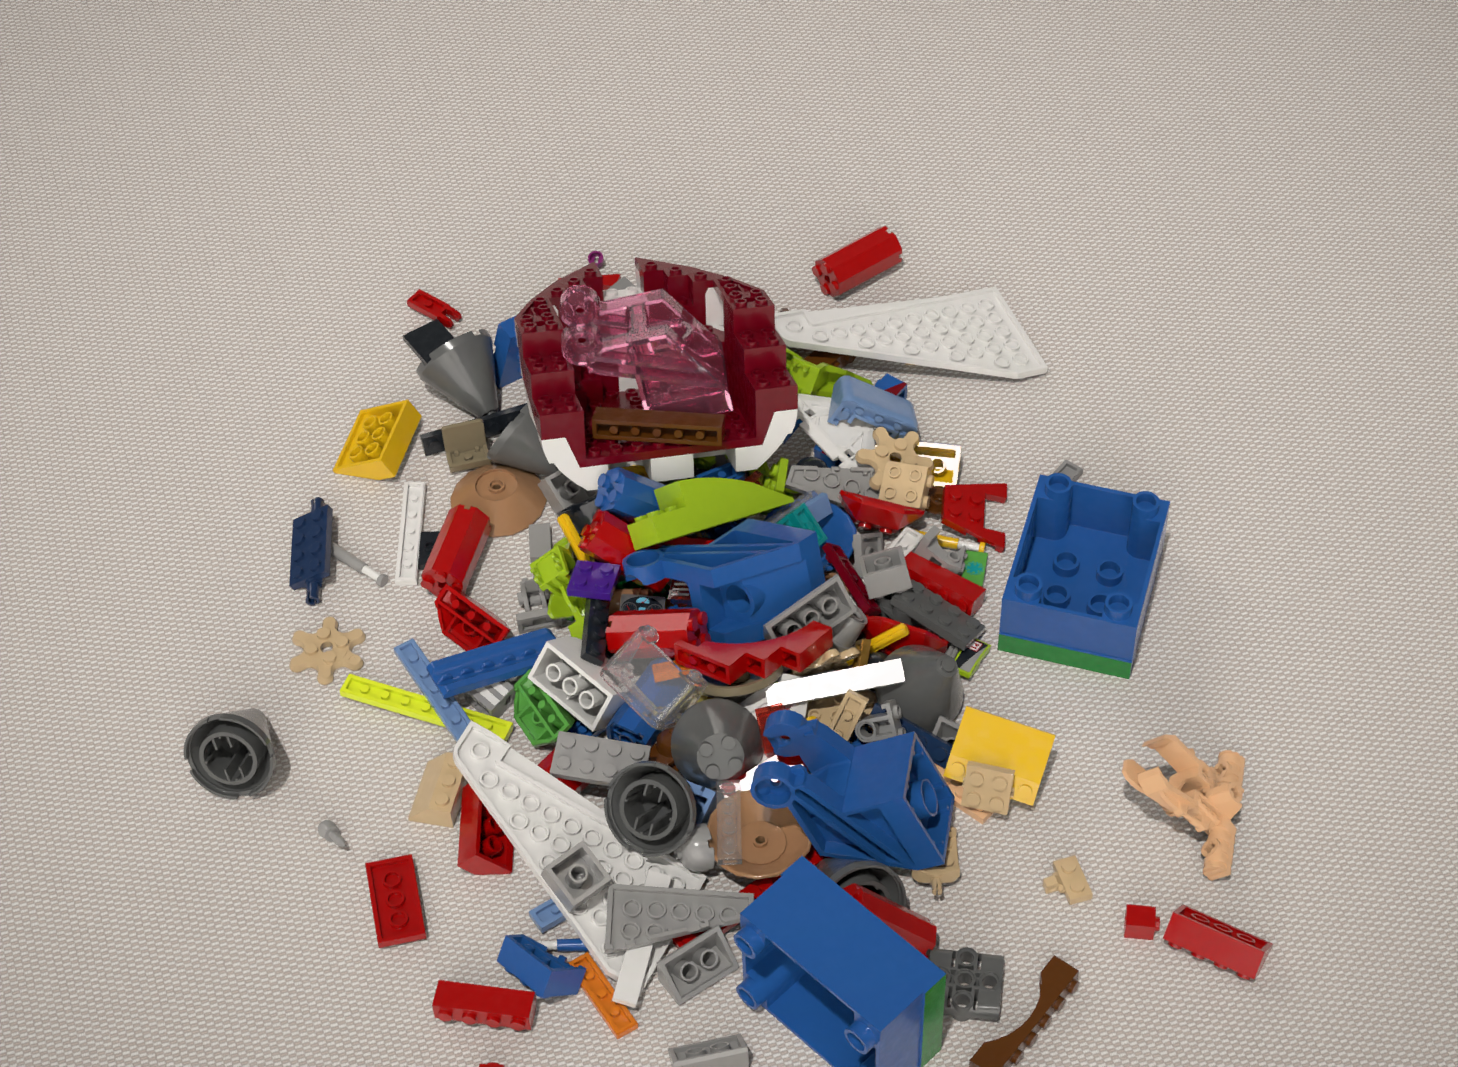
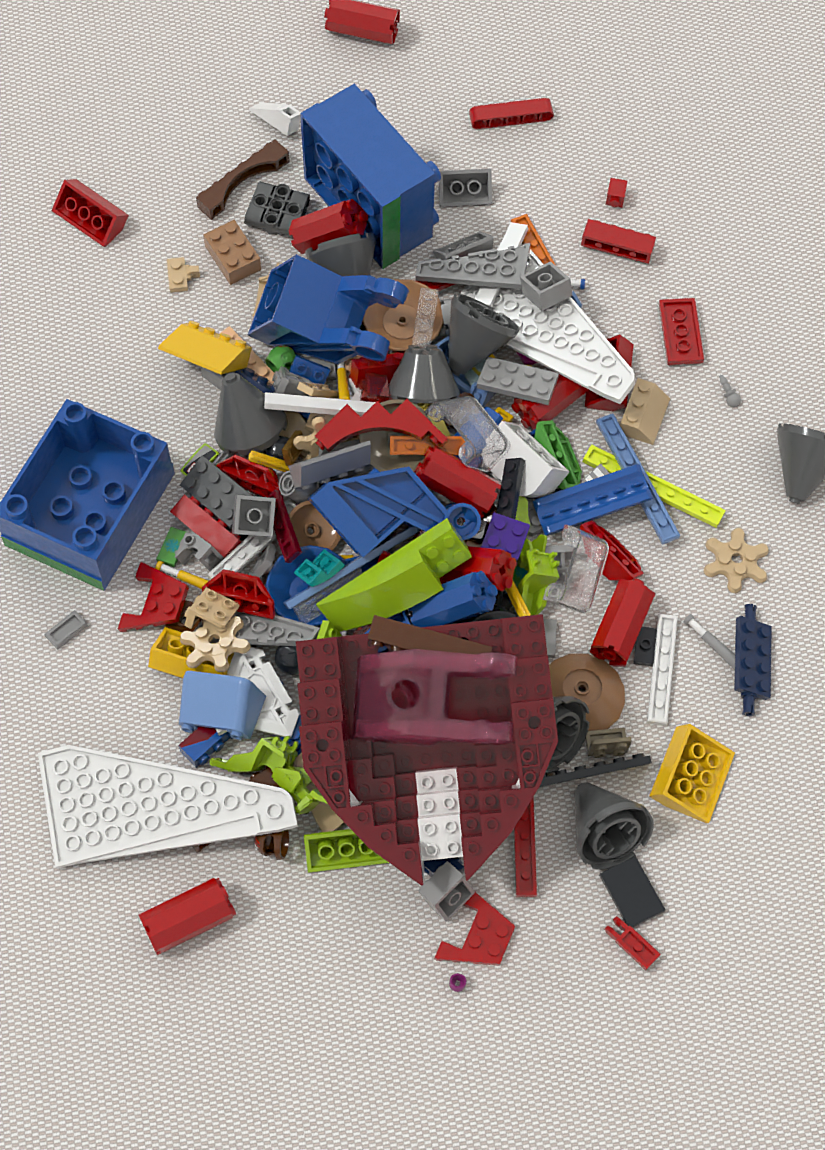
camera: 175 degrees left, 15 degrees up
blue wedge [494,315,523,389] -> none
blue wedge [497,934,587,999] -> none
tan plate [961,761,1015,815] -> none
light nougat piece [1122,734,1245,881] -> none
red brick [1124,904,1160,940] -> none
none -> medium nougat brick [203,220,261,285]
none -> clear windscreen [543,525,609,613]

